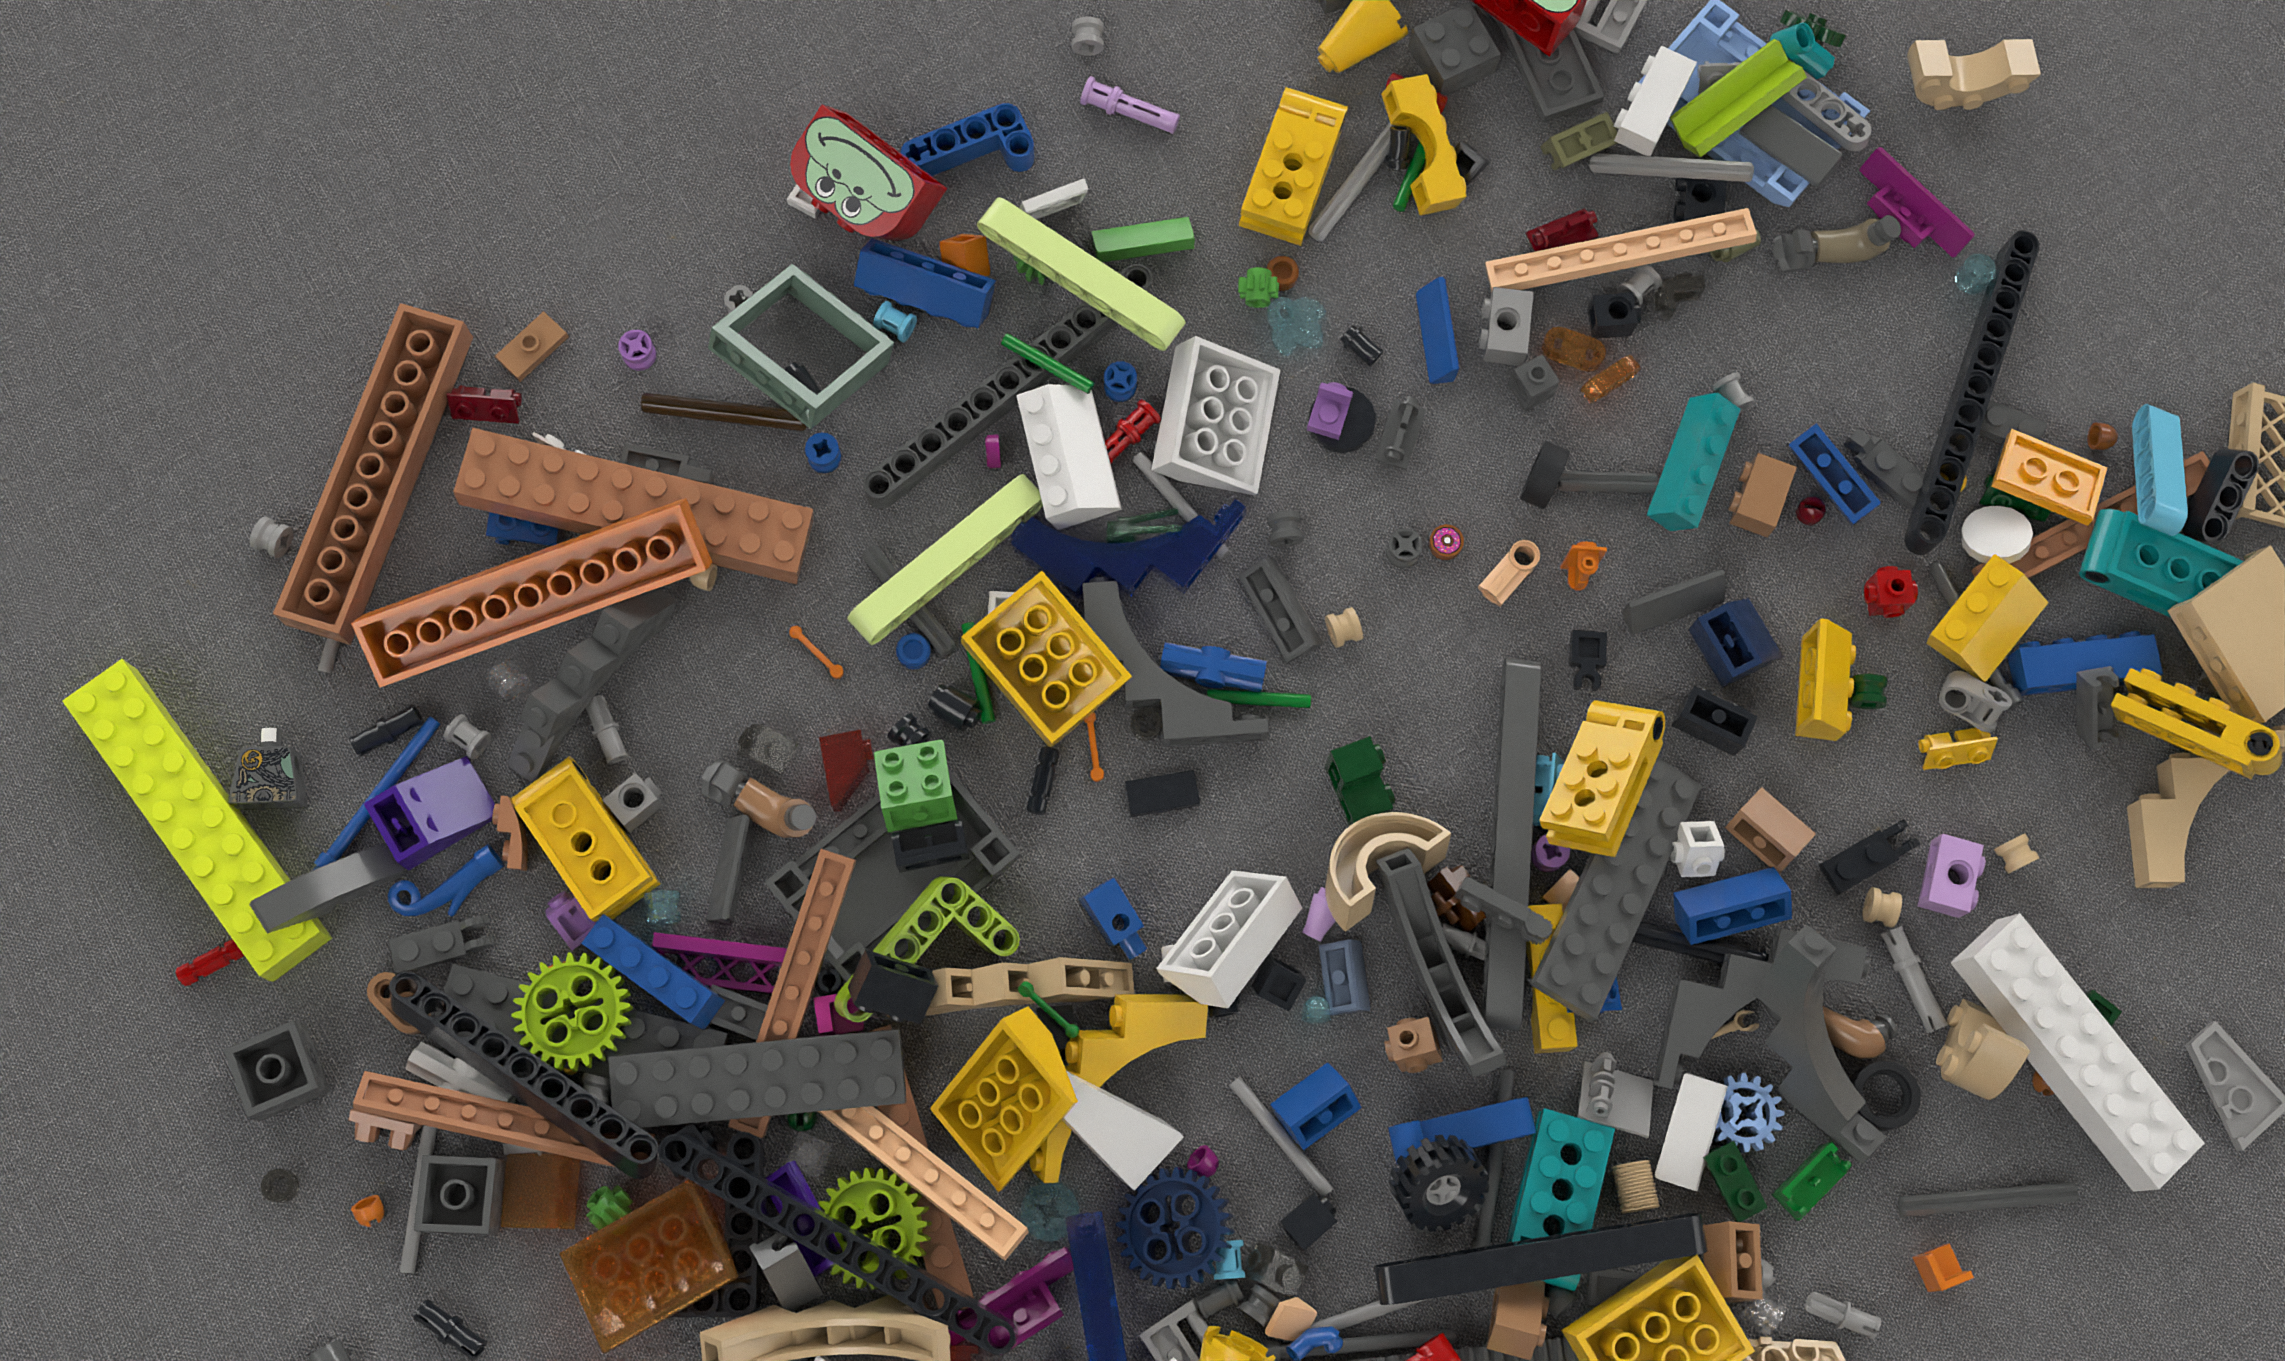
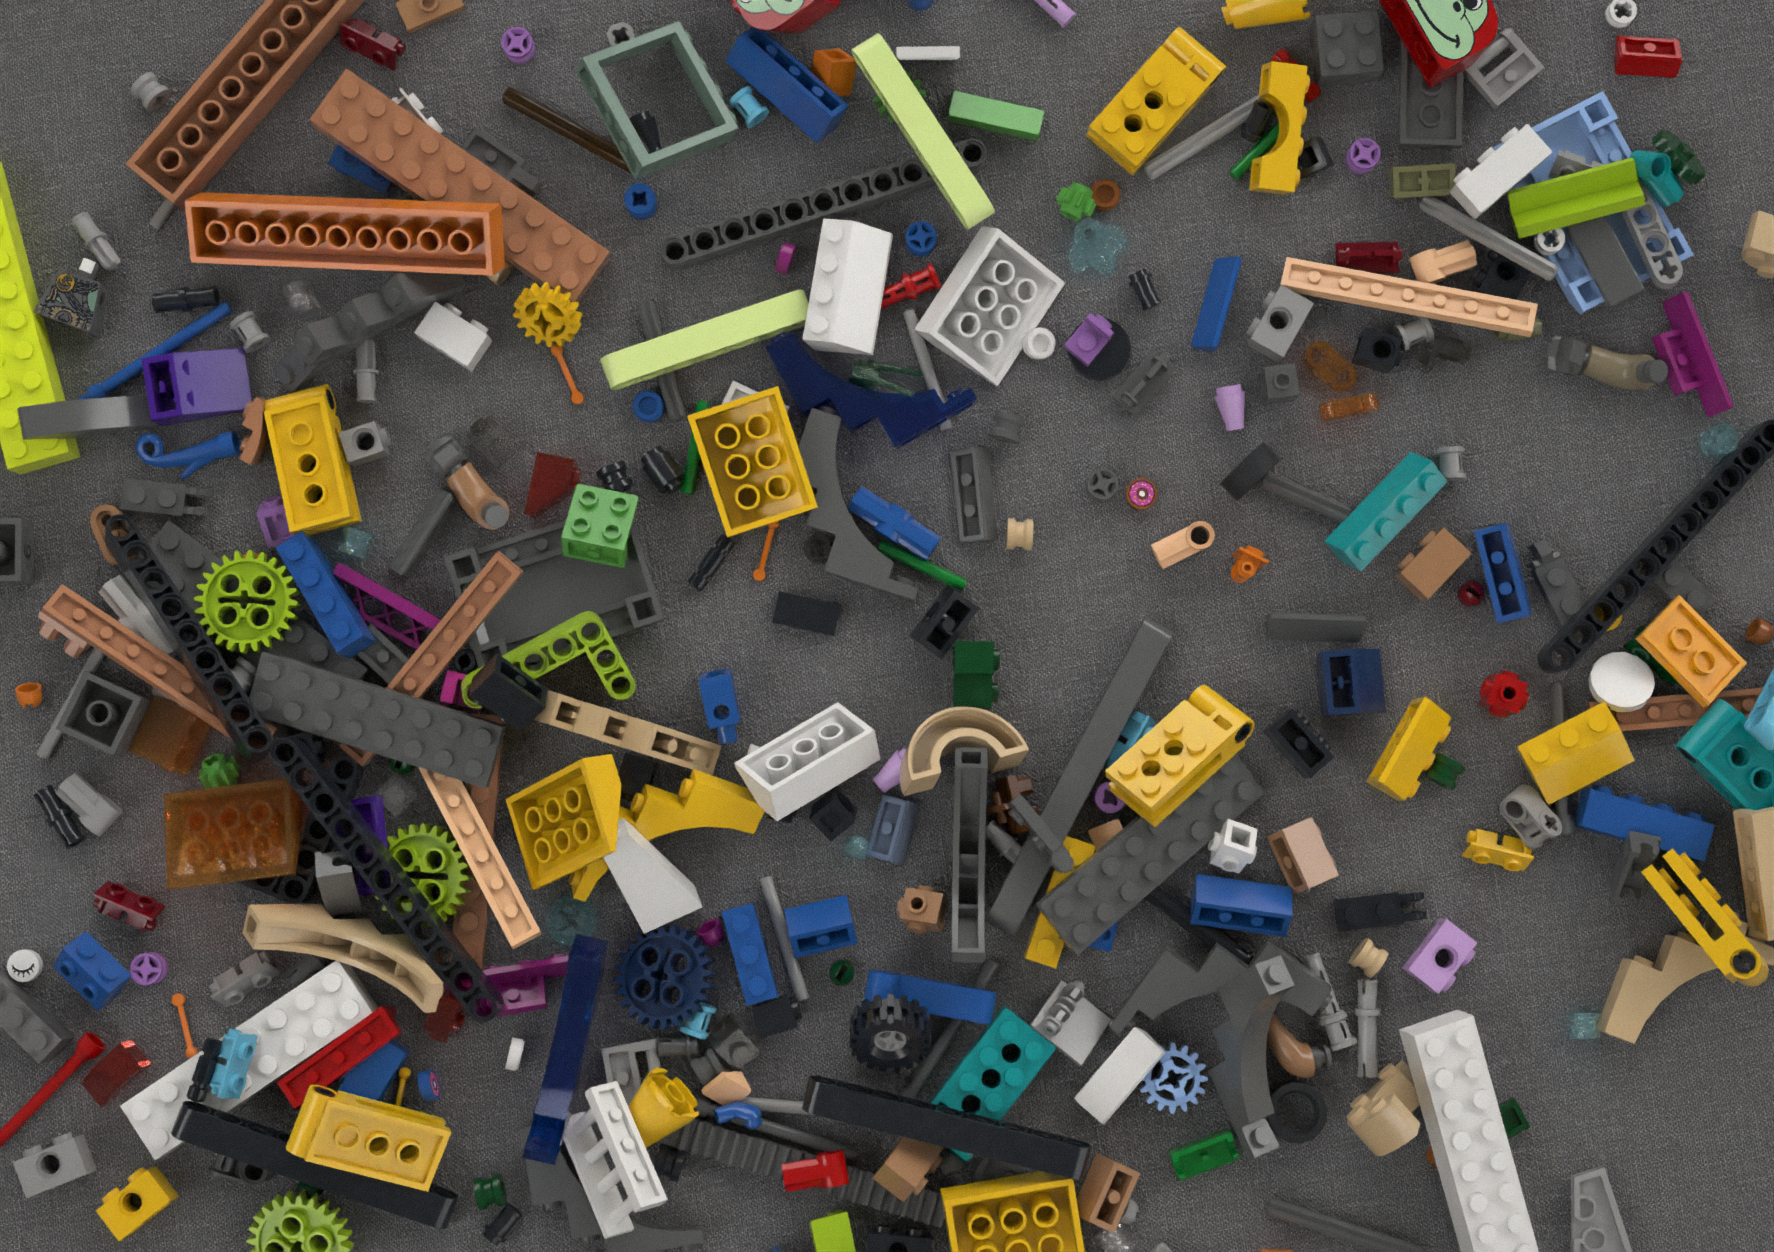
camera: 25 degrees right, 10 degrees up
black hinge [891,820,969,873] -> none
green bar [1001,333,1095,394] -> none
green hinge [1018,981,1079,1038] -> none
black plate [1569,630,1607,692] -> none
tan piece [1611,1160,1660,1214] -> none
dark green hinge [1703,1141,1768,1222] -> none
tan hand [1711,1010,1759,1039] -> none
tan wheel [1994,833,2040,874] -> none
none -> light grey piece [56,773,123,837]
none -> light grey axle [71,212,120,271]
none -> white brick [414,302,492,372]
none -> yellow gear [513,282,583,347]
none -> blue brick [722,902,779,1006]
none -> dark green hinge [829,960,854,986]
none -> black brick [909,585,980,659]
none -> white tile [1022,327,1056,359]
none -> lavender cone [1214,384,1245,431]
none -> light grey pin [1300,952,1357,1052]
none -> medium lavender wheel [1345,138,1381,175]
none -> light nougat piece [1409,240,1477,284]
none -> white bush [1533,228,1566,256]
none -> clear light blue wheel [1567,1011,1601,1039]

